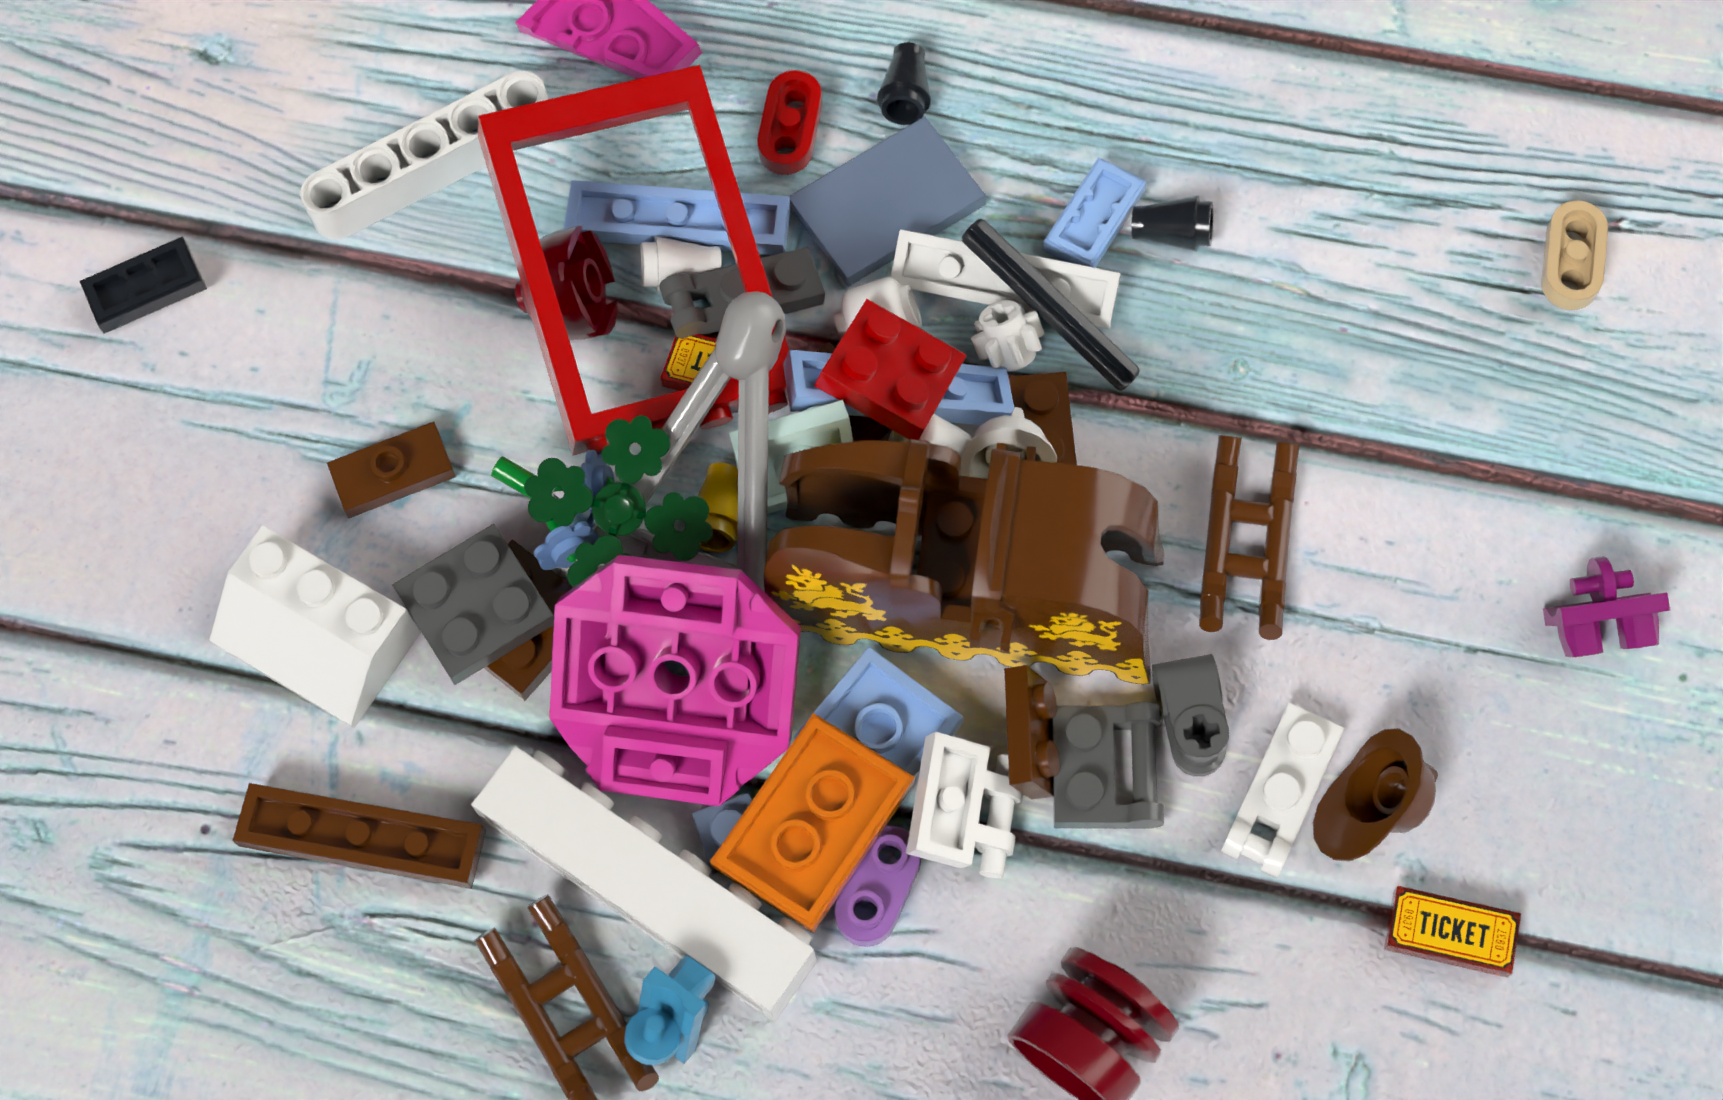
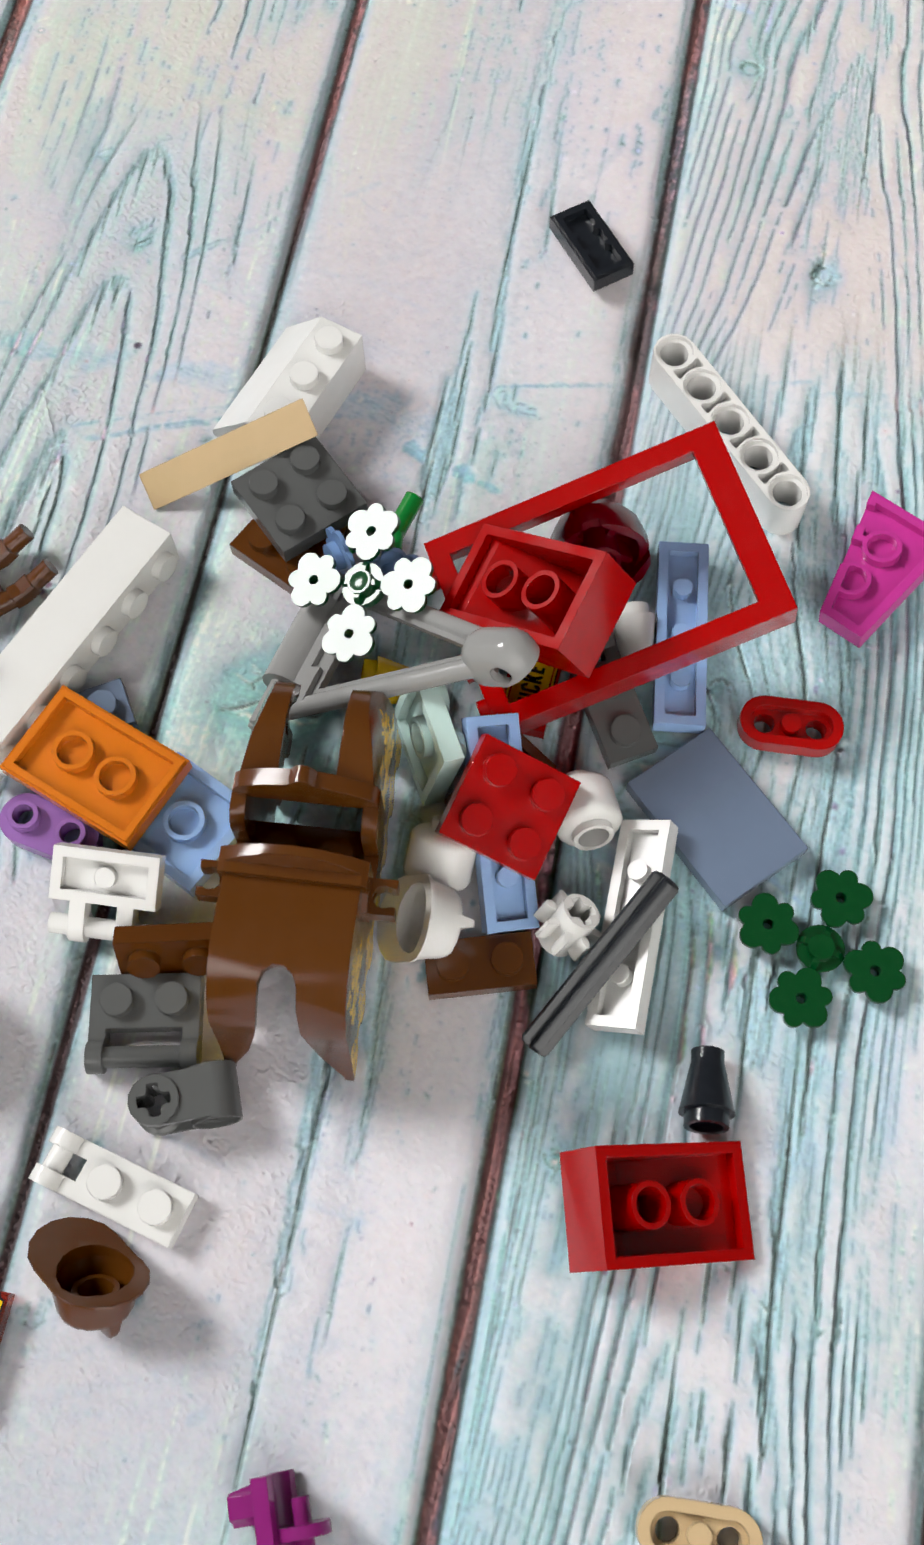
camera: 85 degrees right, 0 degrees up
reddish brown plate [232,783,486,889] -> none
reddish brown plate [327,422,456,518] -> none
dark pink piece [549,555,801,806] -> none
black cone [877,42,931,125] -> none
light blue plate [1043,157,1147,268] -> none
reddish brown piece [1199,435,1300,640] -> none
none -> tan sticker [139,398,318,510]
none -> red slope [440,523,636,678]
none -> red slope [559,1141,755,1273]
none -> dark green plant [738,870,906,1028]

